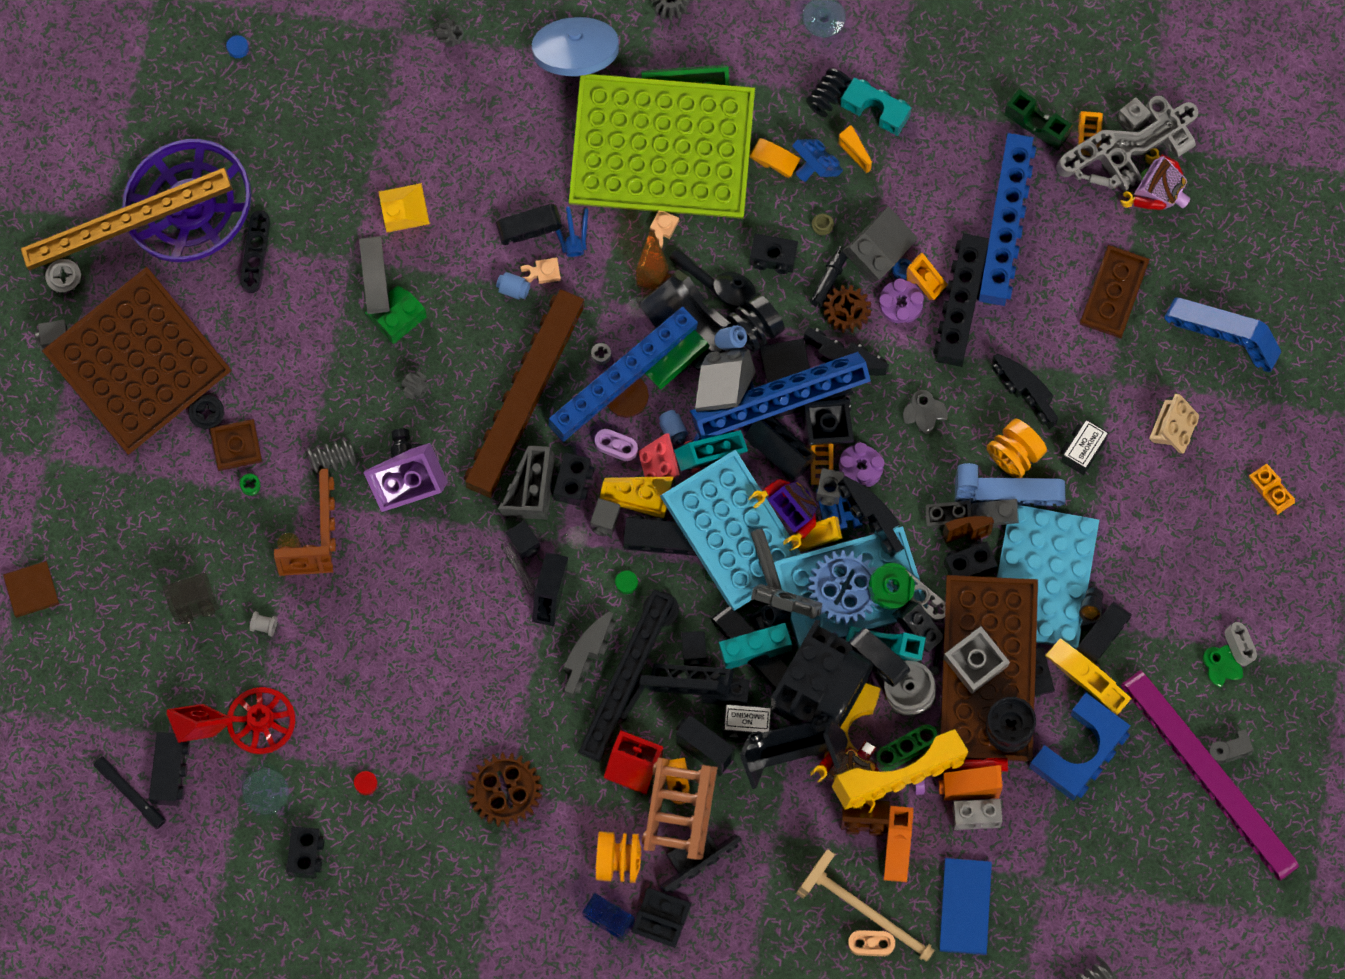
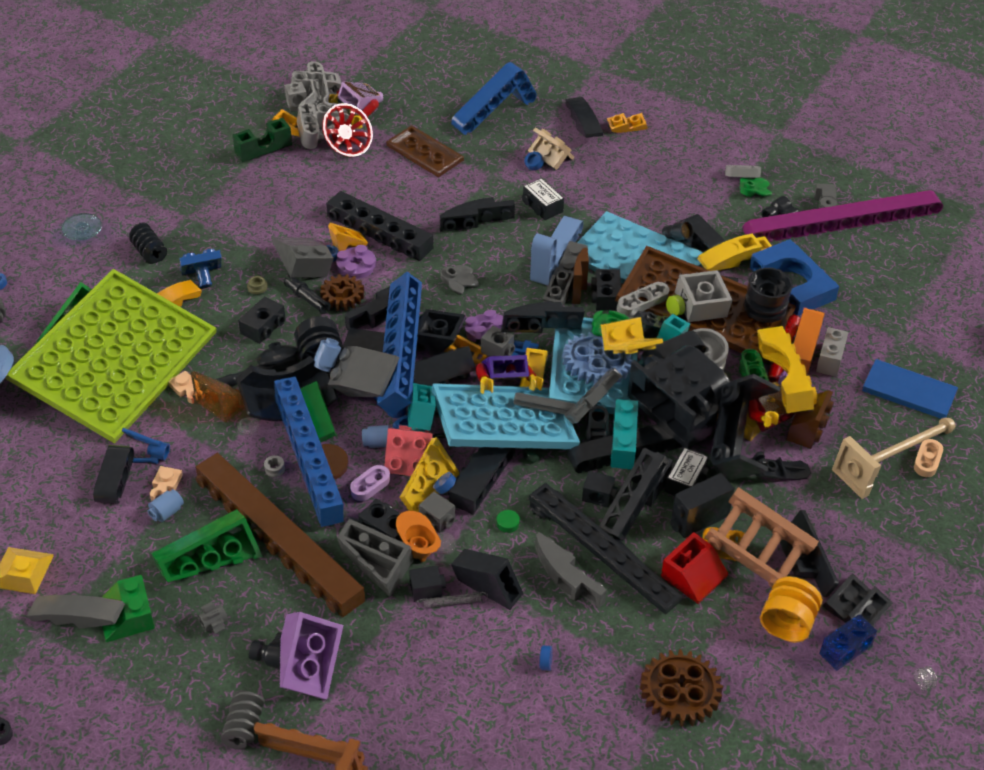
camera: 70 degrees left, 25 degrees down
light orange slope [838,125,872,173] -> none
teal arch [841,77,911,136] -> none
orange slope [884,806,914,882] -> none
blue brick [979,133,1036,306] -> none
light orange wheel [987,418,1047,478] -> none
none -> green wedge [151,509,263,582]
none -> wheel [322,103,373,157]
none -> orange piece [395,511,441,563]
none -> blue tile [433,472,456,494]
none -> blue tile [524,151,544,171]
none -> blue tile [540,645,553,671]
none -> black slope [565,97,603,138]
none -> yellow bracket [601,317,663,354]
none -> light grey beam [617,282,669,317]
none -> lime tile [666,295,685,316]
none -> black piece [751,451,811,481]
none -> black piece [761,196,800,218]

